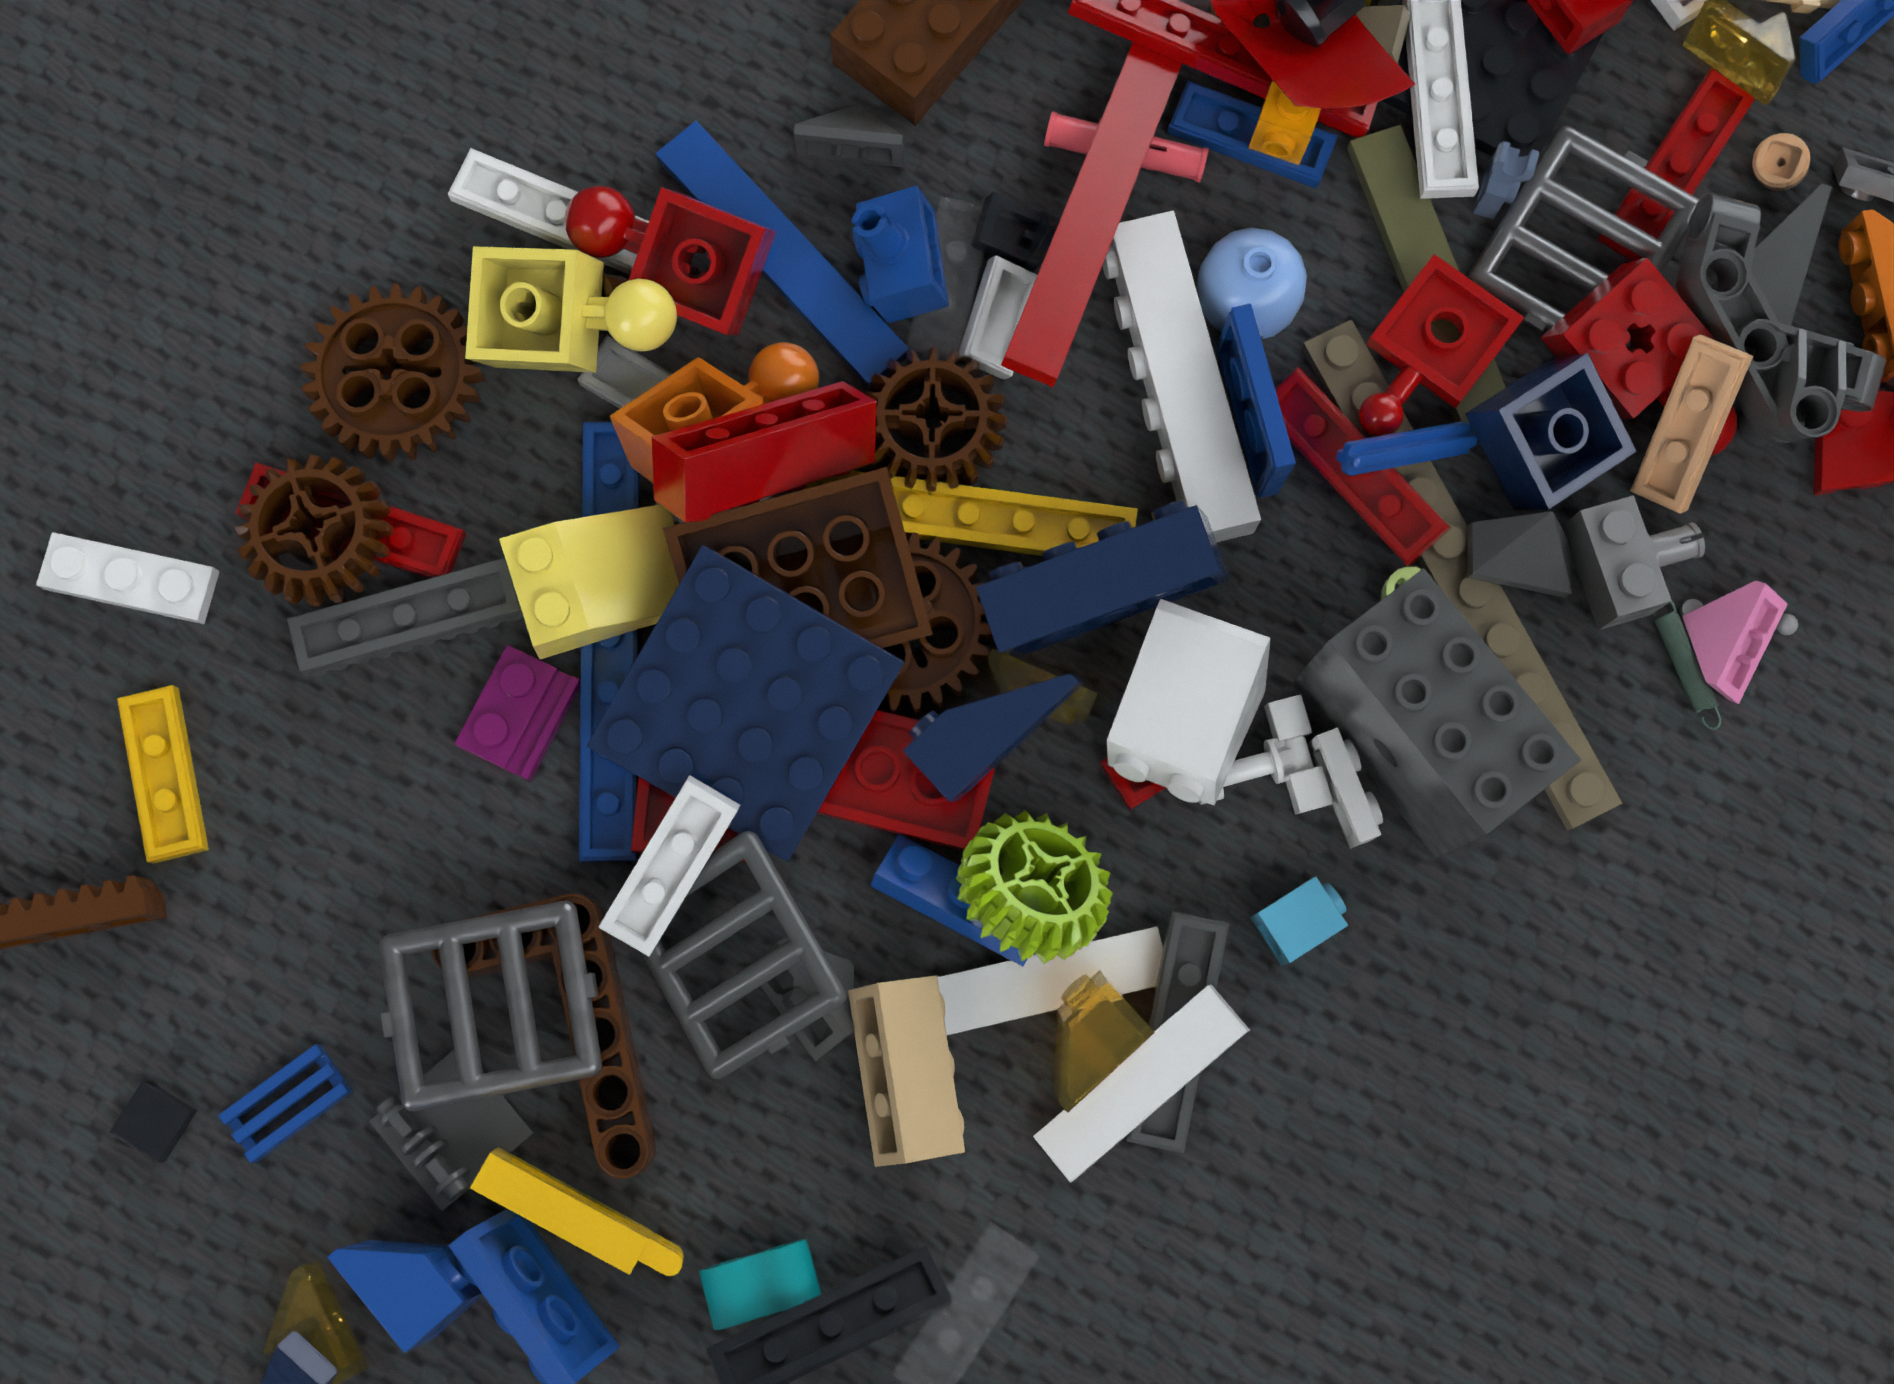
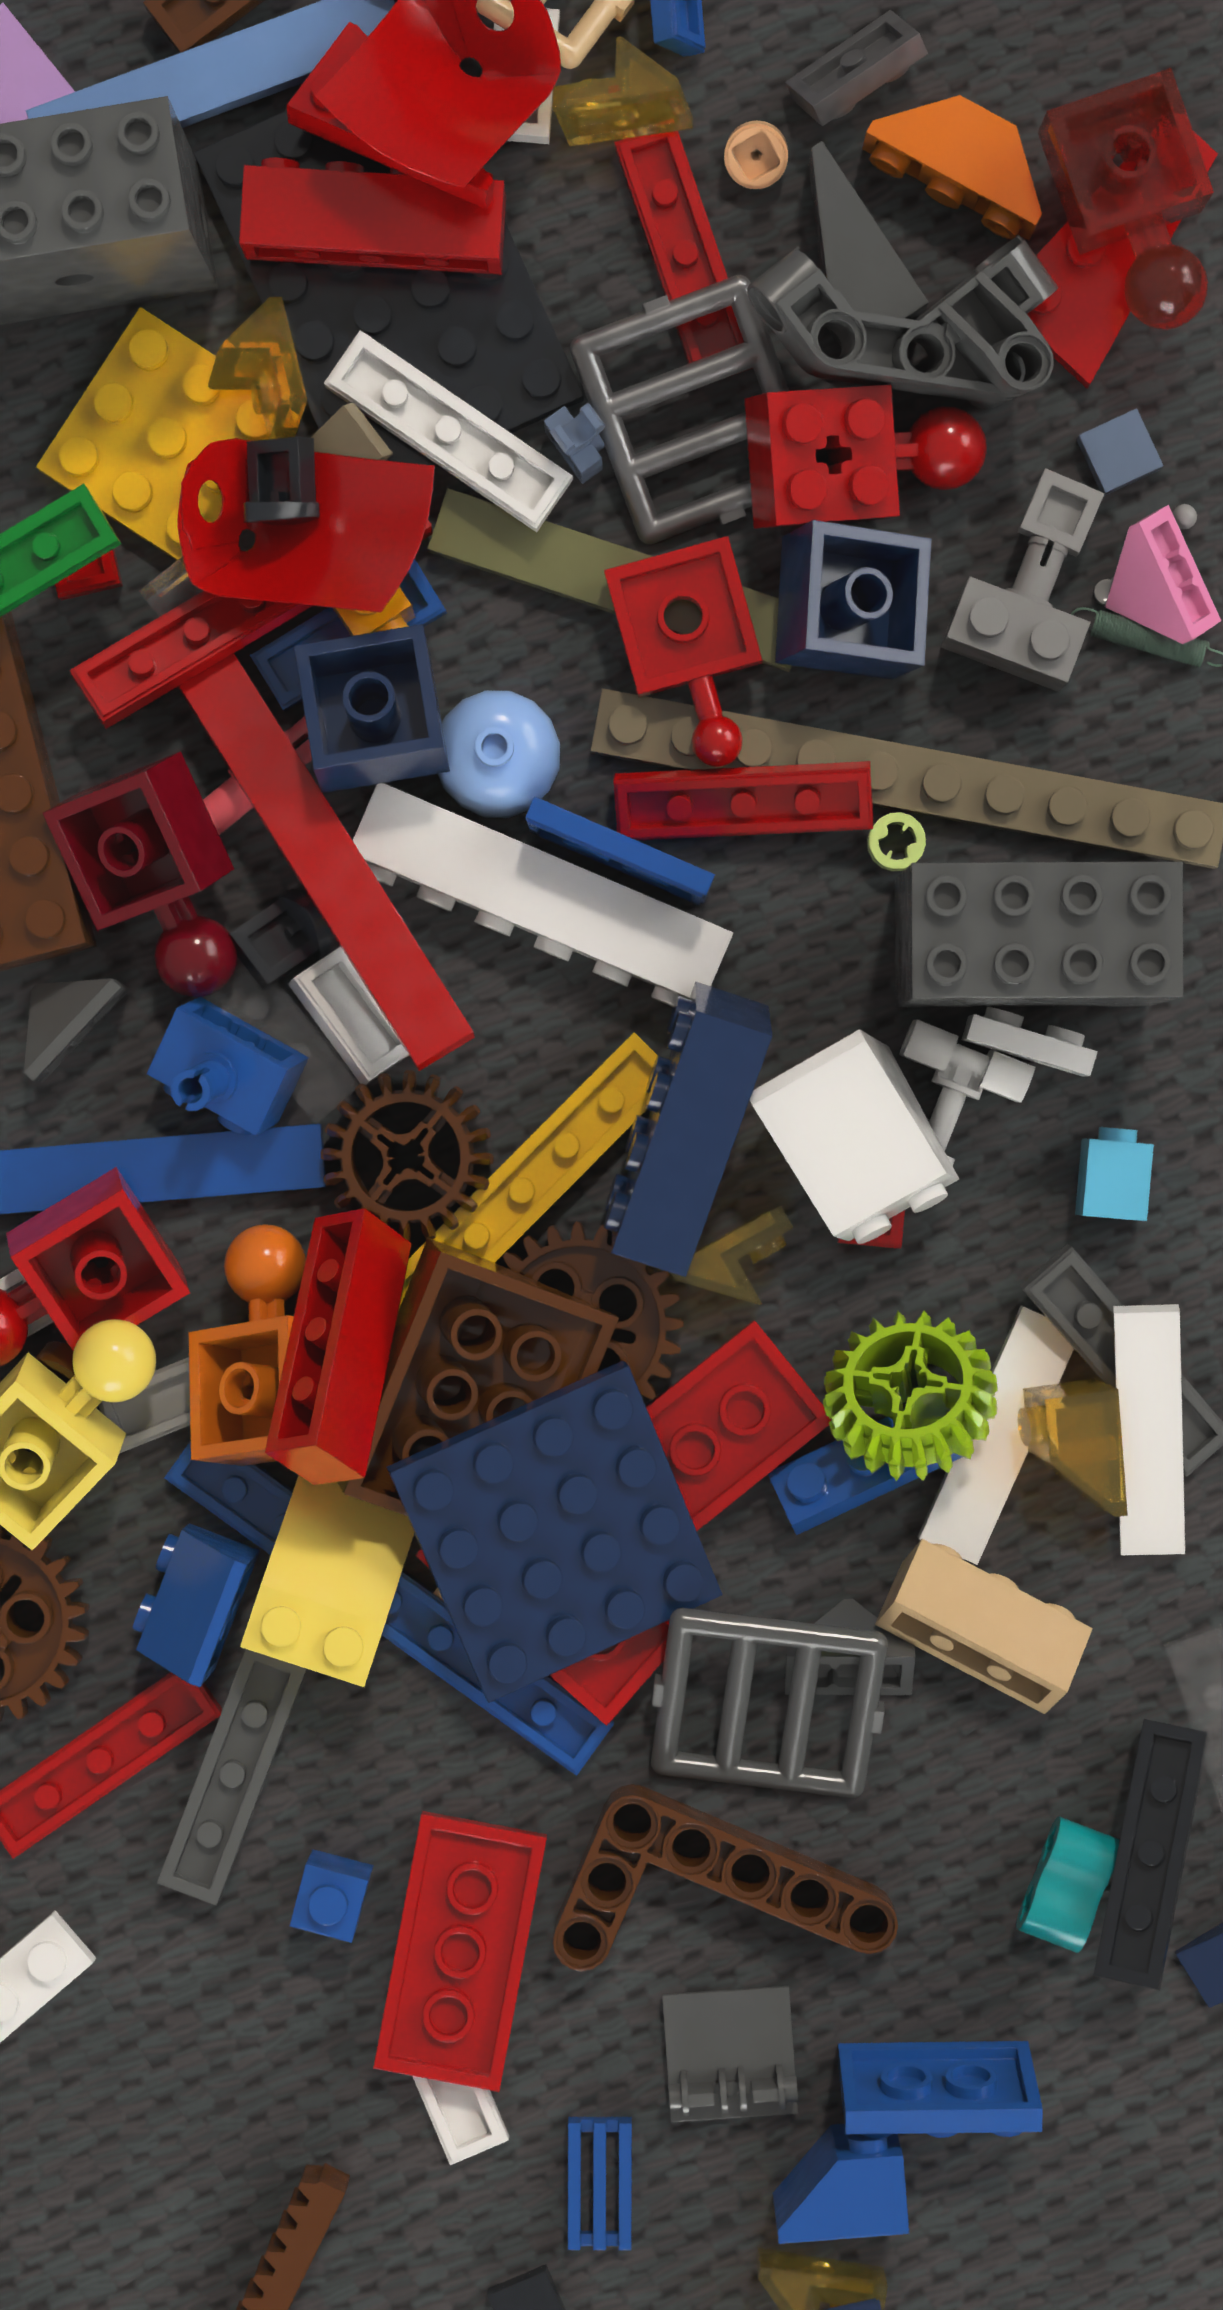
camera: 45 degrees left, 10 degrees up
yellow tile [117,685,209,864] -> none
reddish brown gear [234,454,394,607] -> none
flat silver bar [379,901,602,1111] -> none
magenta plate [455,644,581,782] -> none
yellow hinge [470,1147,684,1276] -> none
white plate [598,775,740,956] -> none
dark blue slope [903,674,1084,802] -> none
blue axle [1336,421,1478,476] -> none
dark grey slope [1466,511,1572,598] -> none
light nougat tile [1630,334,1753,514] -> none
none -> dark red brick [42,751,237,997]
none -> blue slope [133,1523,260,1687]
none -> blue brick [290,1849,374,1943]
none -> dark blue brick [294,624,450,793]
none -> red plate [373,1811,547,2092]
none -> white tile [413,2076,509,2165]
none -> light grey tile [1018,468,1105,557]
none -> sand blue tile [1076,408,1163,497]

